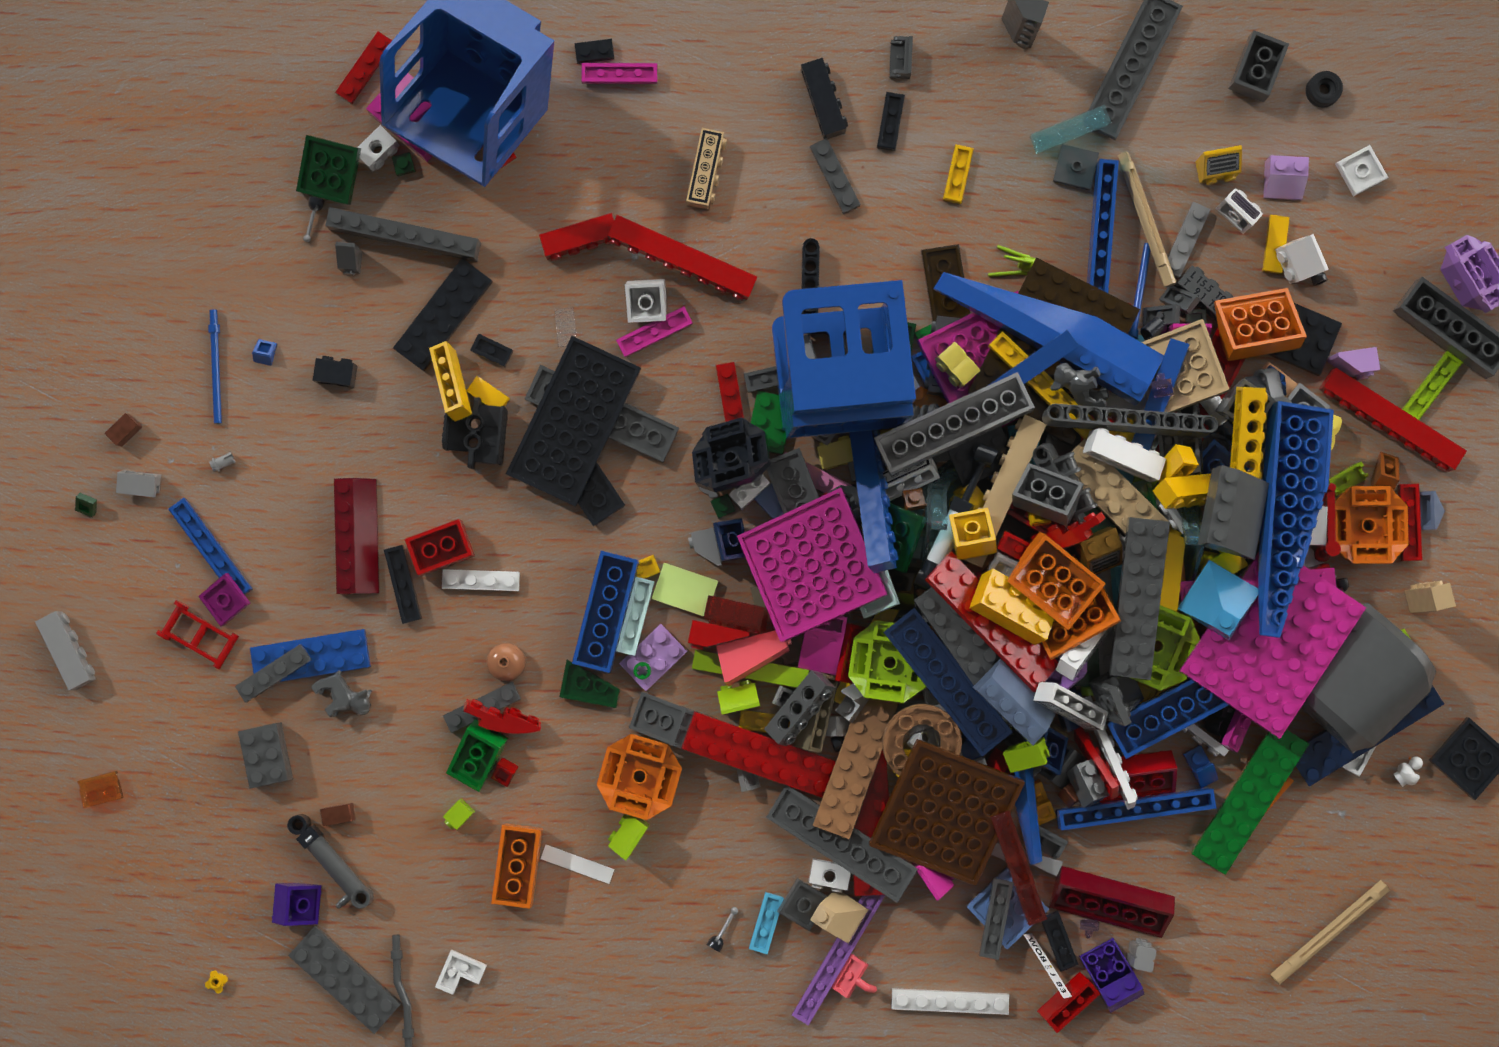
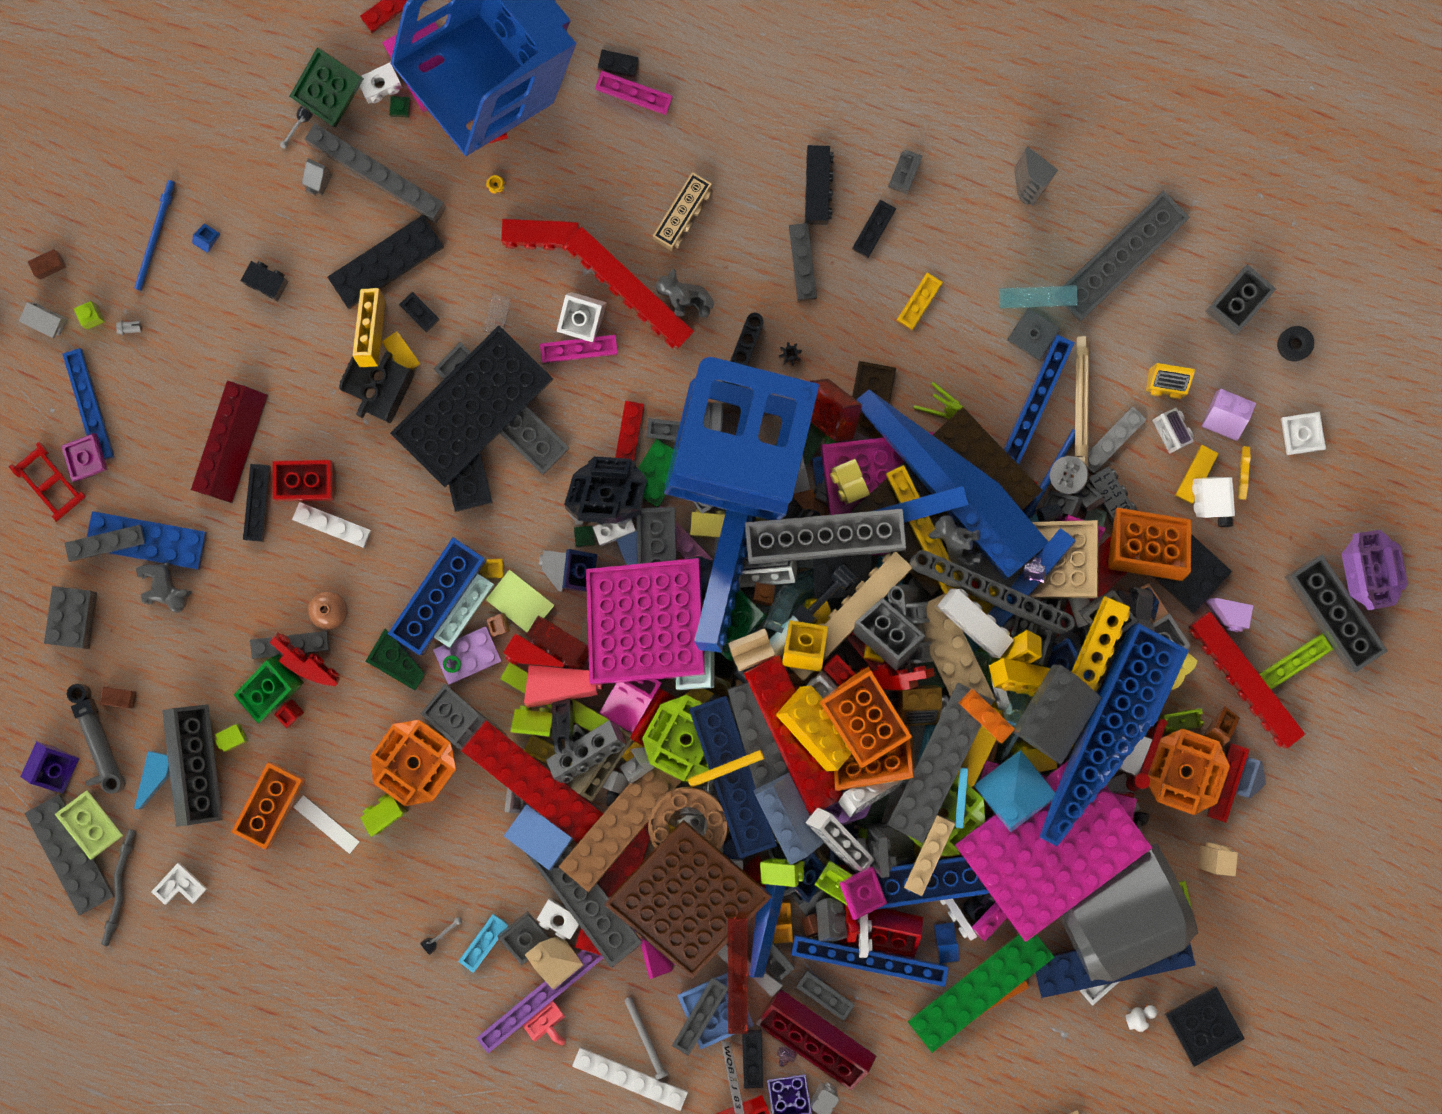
camera: 10 degrees right, 0 degrees up
none -> yellowish green tile [55,790,123,860]
none -> lime brick [73,301,105,330]
none -> dark azure slope [134,751,170,809]
none -> dark grey brick [162,704,222,827]
none -> yellow plate [486,175,505,194]
none -> dark orange tile [486,613,510,637]
none -> medium blue tile [504,804,573,871]
none -> black hinge [552,699,574,754]
none -> light grey bar [625,997,669,1080]
none -> dark grey animal [656,269,714,318]
none -> yellow piece [688,750,764,788]
none -> tan panel [728,628,775,671]
none -> black gear [779,342,802,366]
none -> dark grey plate [796,971,855,1021]
none -> clear red brick [810,379,862,441]
none -> lime hinge [815,861,853,906]
none -> dark pink tile [839,867,887,919]
none -> tan brick [904,813,955,896]
none -> medium azure tile [955,767,968,828]
none -> orange plate [959,688,1015,744]
none -> light grey plate [1050,456,1088,494]
none -> yellow tile [1238,446,1251,500]

